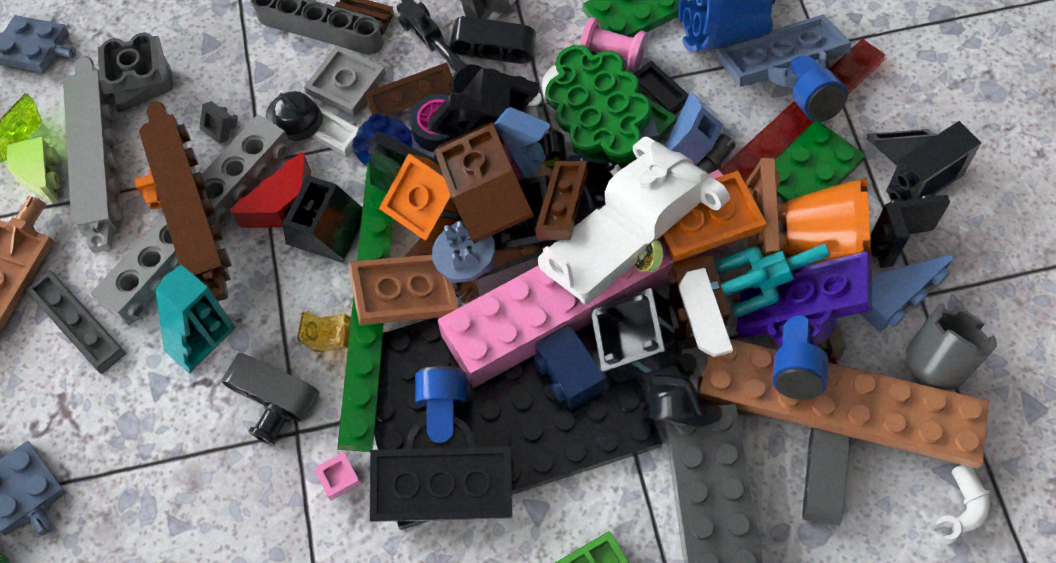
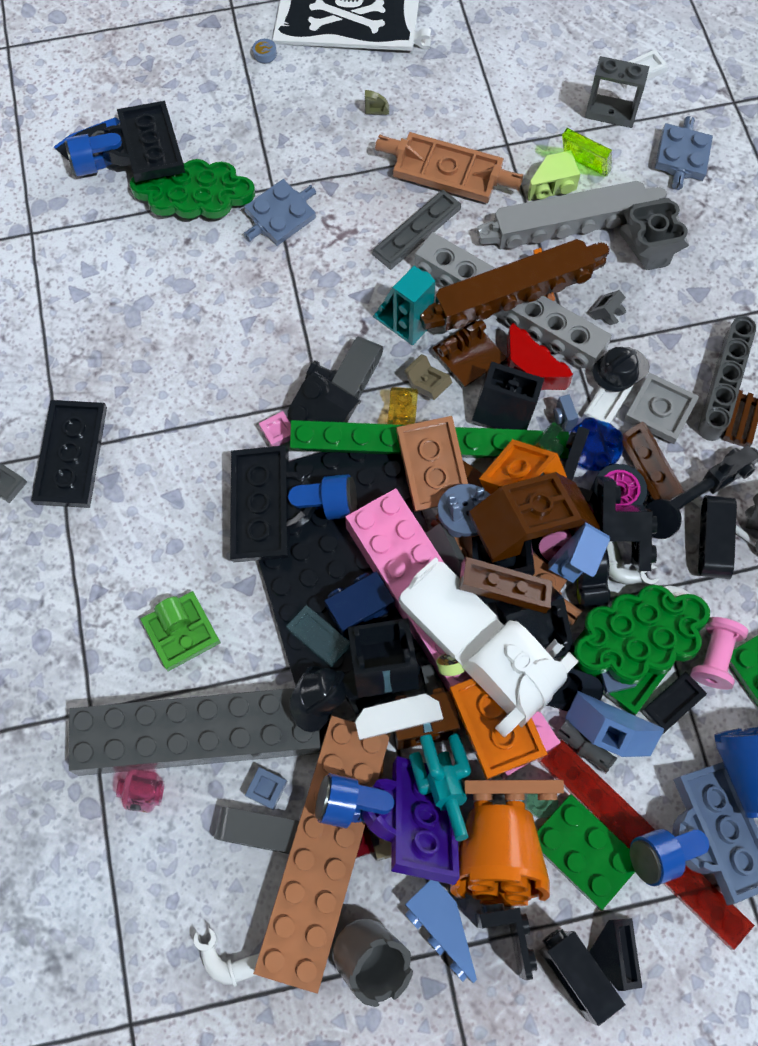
camera: 85 degrees right, 5 degrees up
none -> sand blue plate [245,767,288,810]
none -> clear light blue tile [286,605,350,667]
none -> black slope [287,372,361,423]
none -> dark tan bracket [405,354,453,400]
none -> reddish brown hinge [432,320,507,387]
none -> sand blue plate [553,394,579,432]

